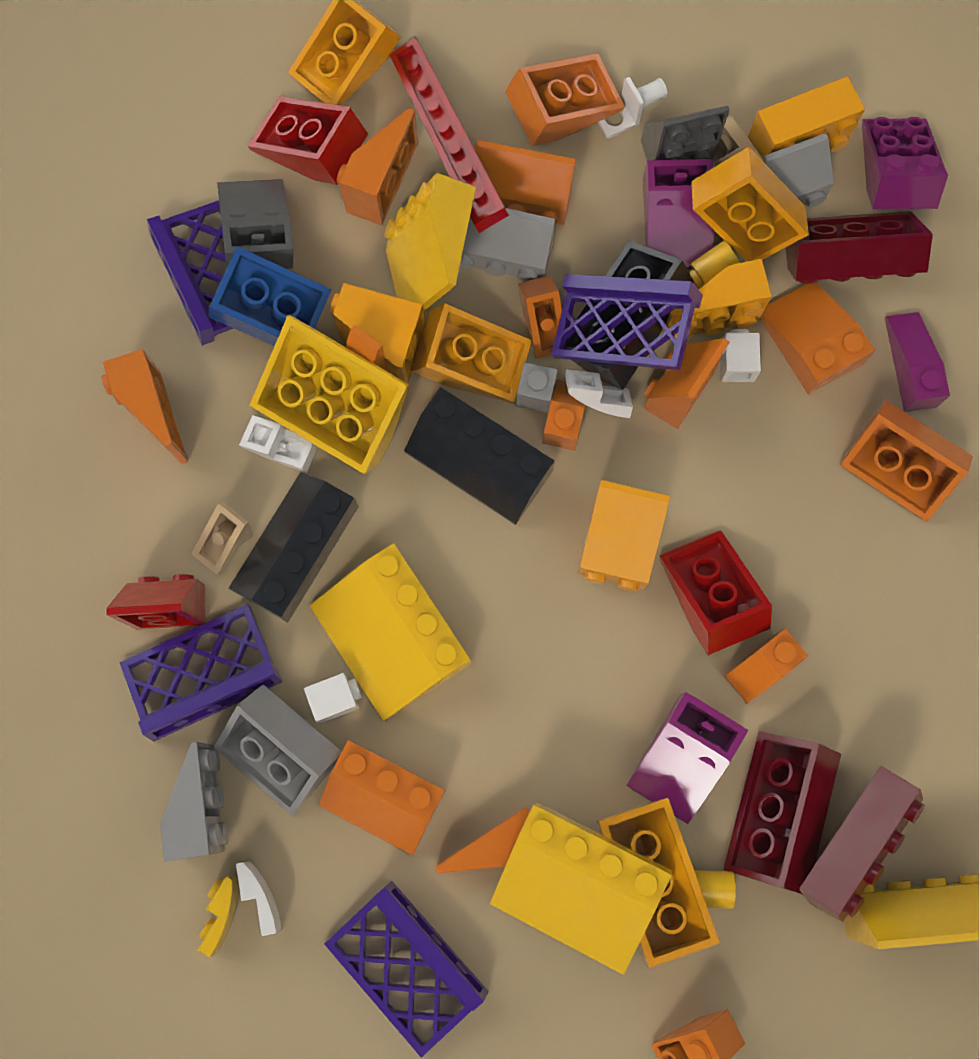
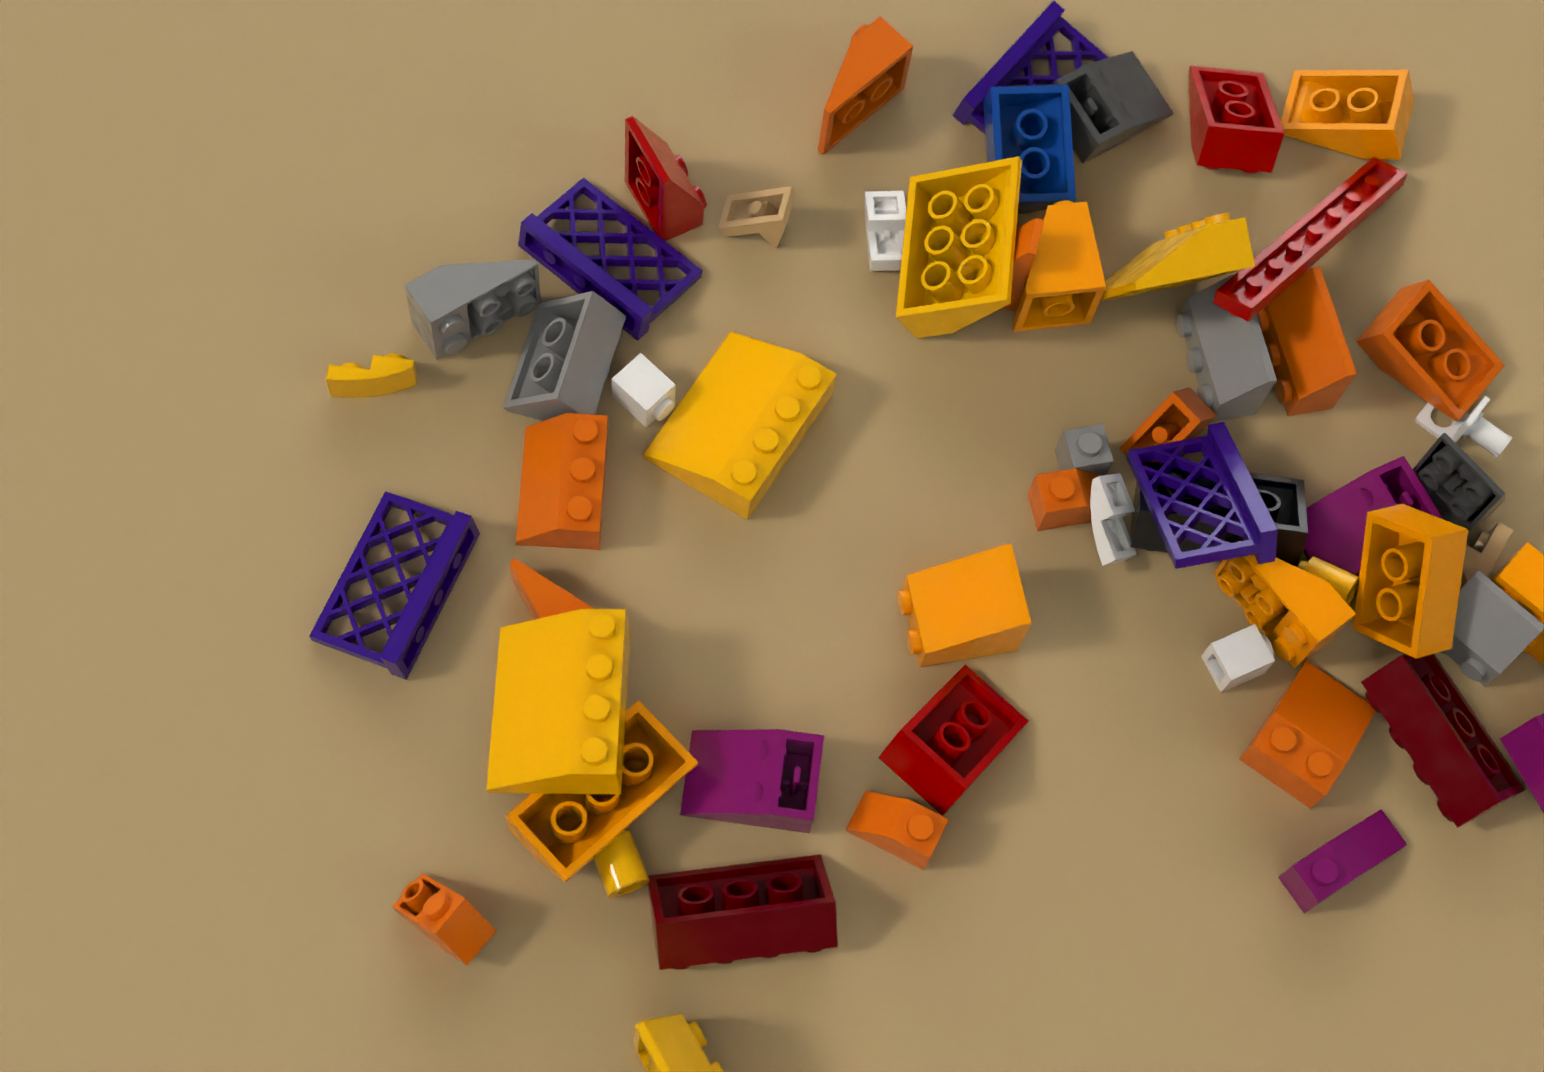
camera: 55 degrees right, 10 degrees down
black slope [228,473,359,623] -> none
white slope [236,861,282,936] -> none
orange slope [337,108,419,225] -> none
black slope [404,387,555,525] -> none
light orange slope [411,303,532,403] -> none
orange slope [644,338,730,429] -> none
slope [799,766,925,922] -> none
orange slope [840,400,973,522] -> none

